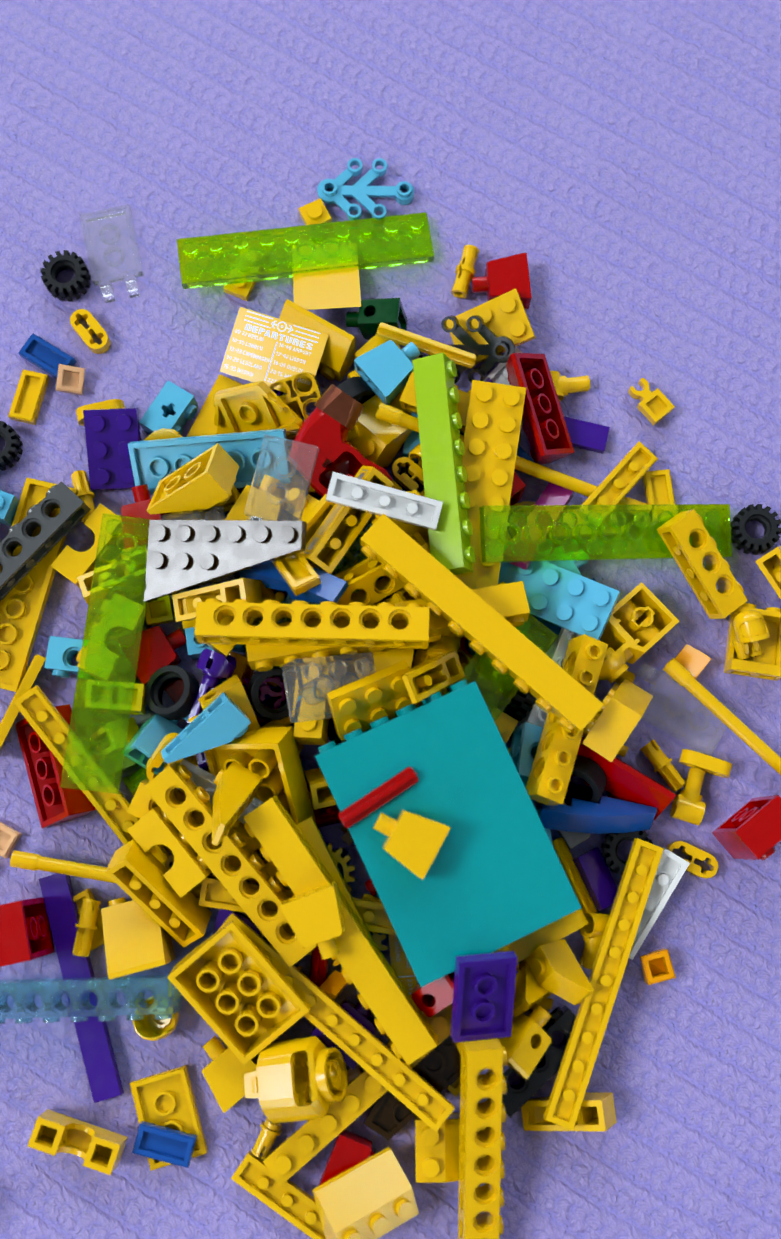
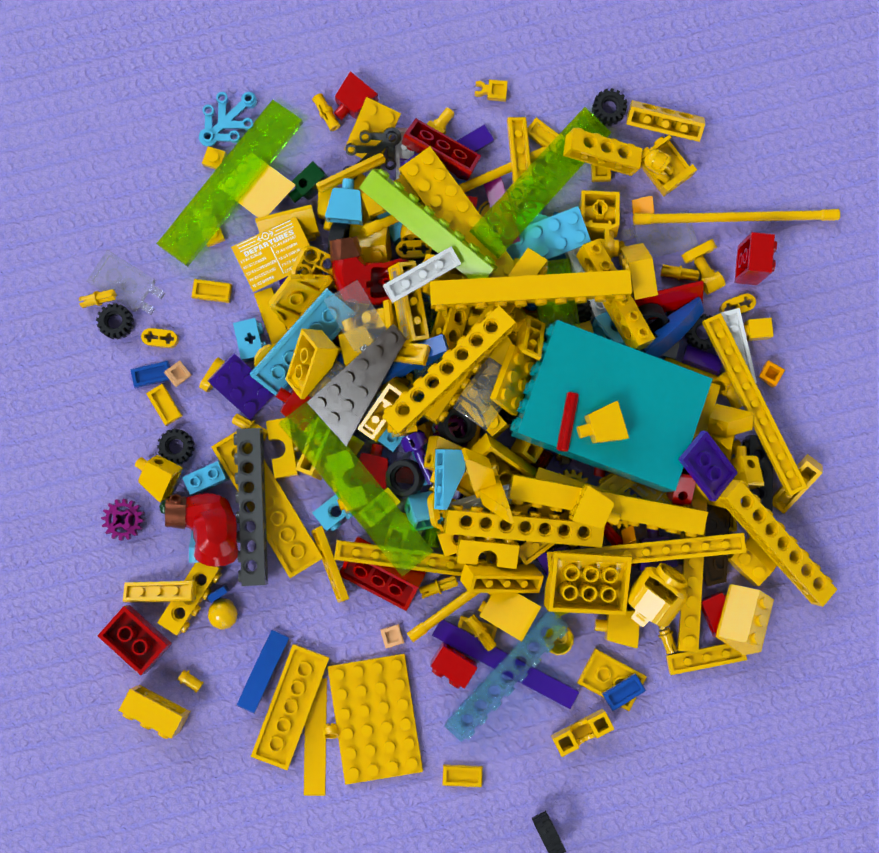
camera: 45 degrees left, 5 degrees up
none -> yellow axle [79,289,117,308]
none -> yellow tile [191,279,233,303]
none -> yellow axle [419,575,458,599]
none -> yellow slope [461,448,498,491]
none -> yellow plate [591,164,611,182]
none -> yellow brick [744,318,774,341]

